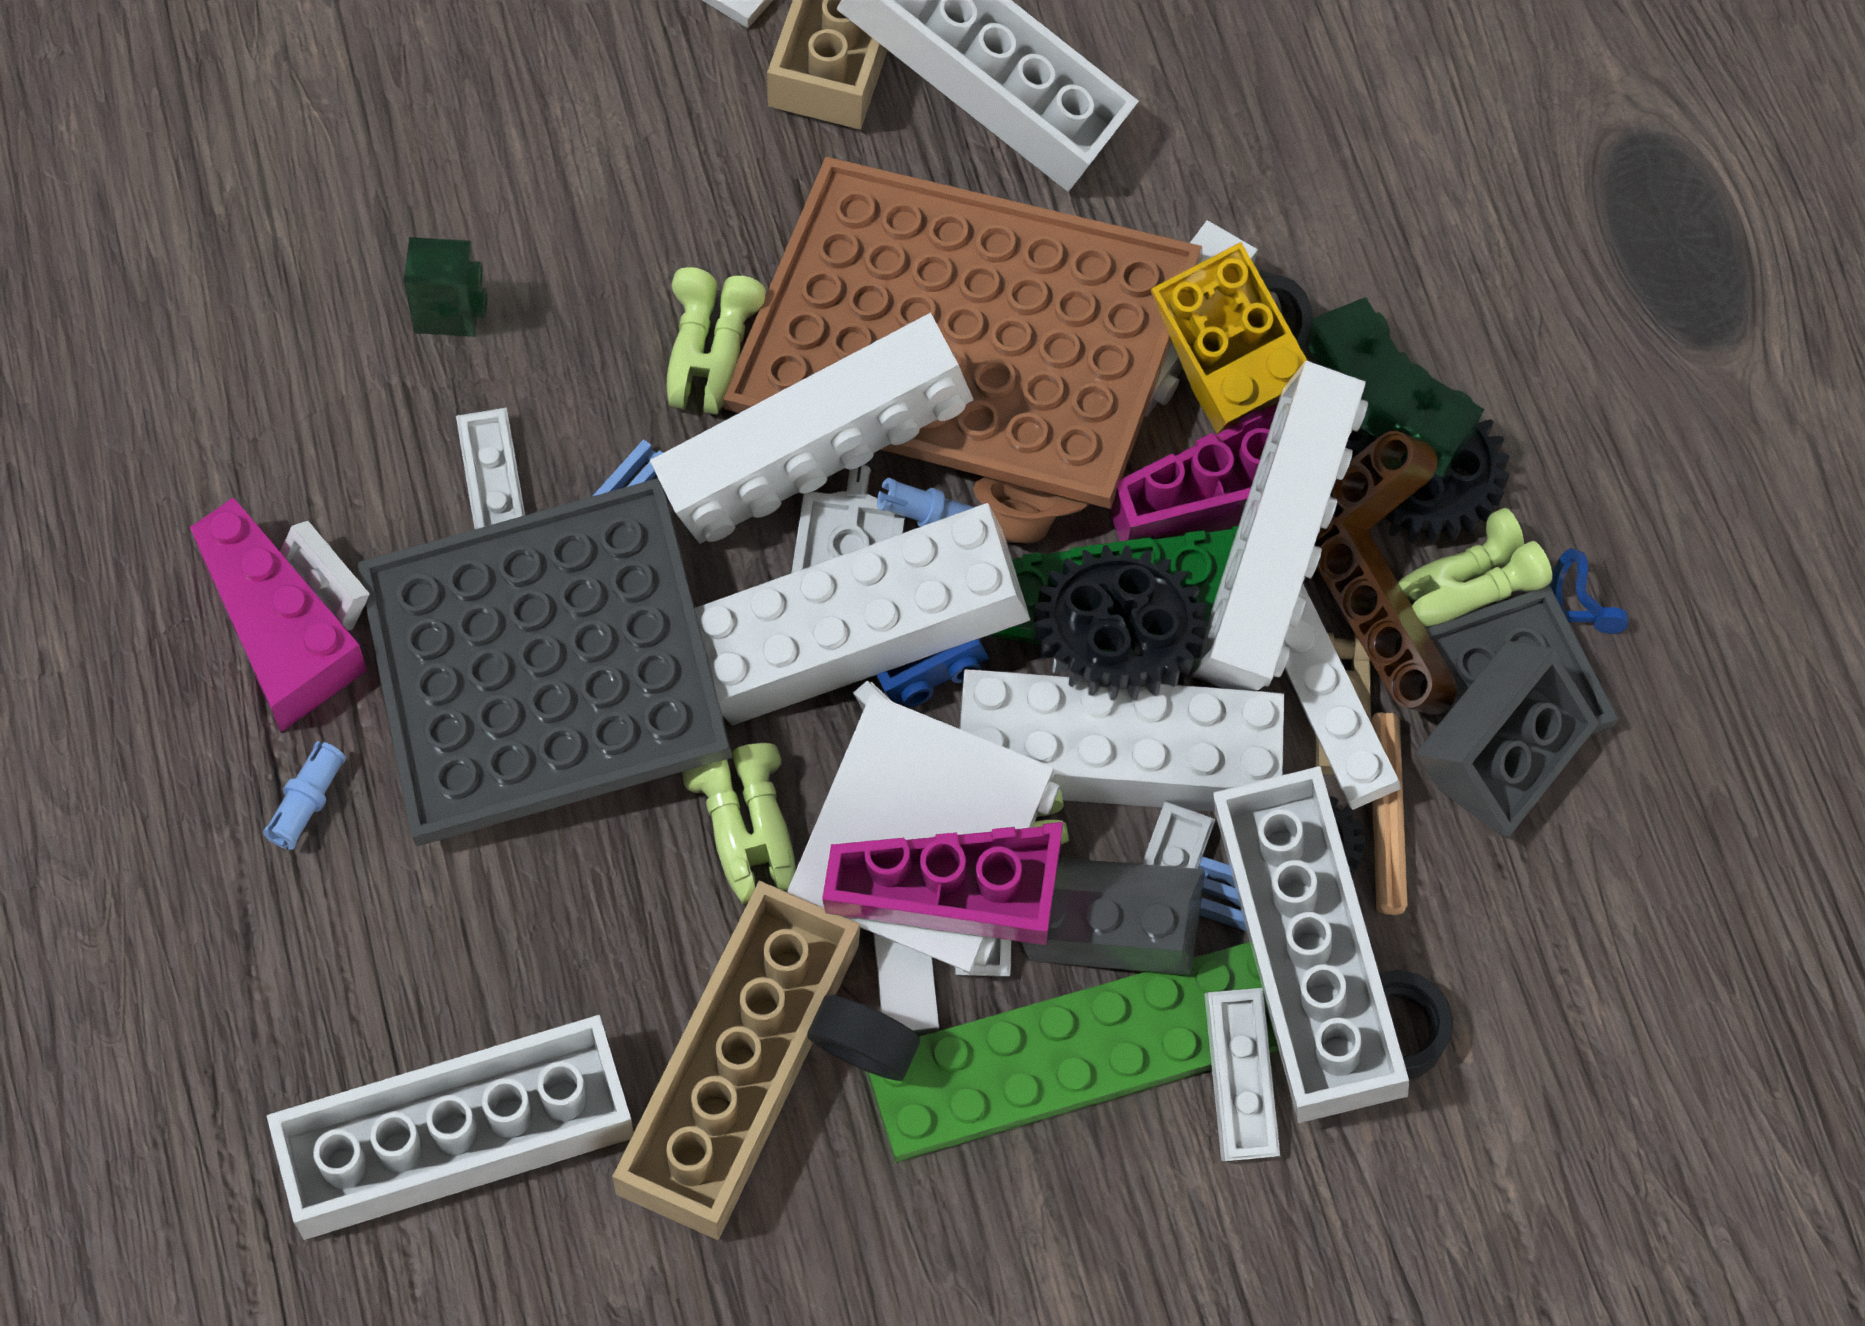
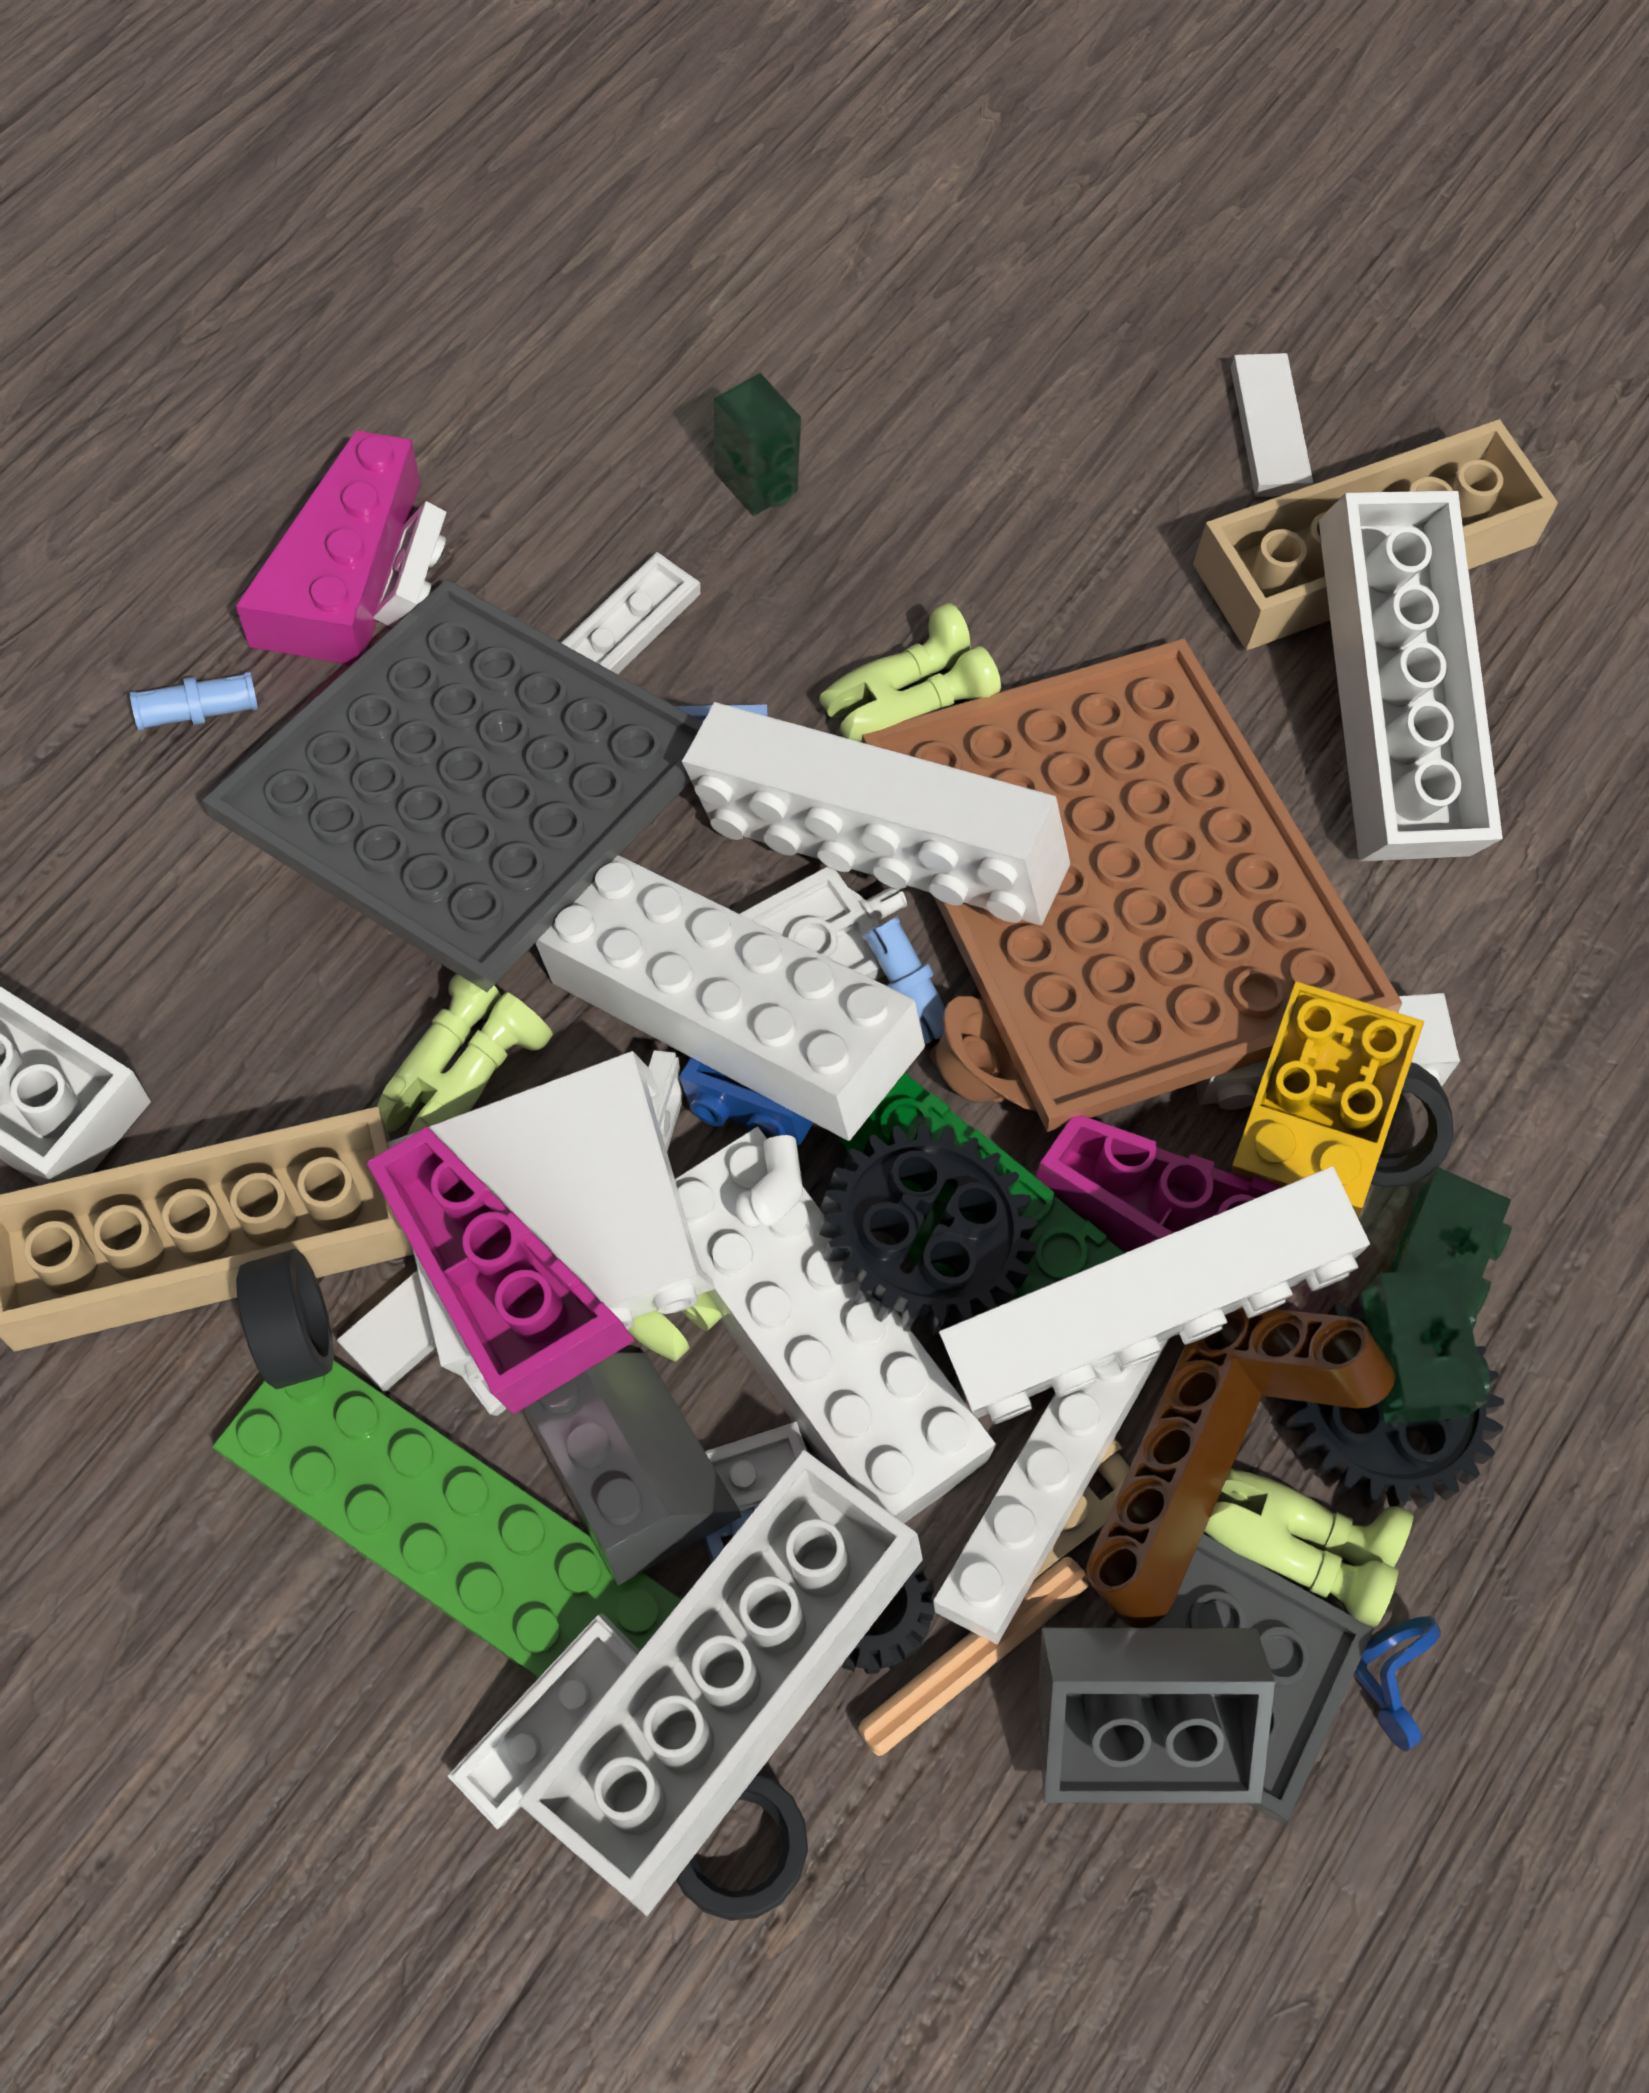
camera: 50 degrees right, 0 degrees up
none -> white arm [735,1135,803,1228]

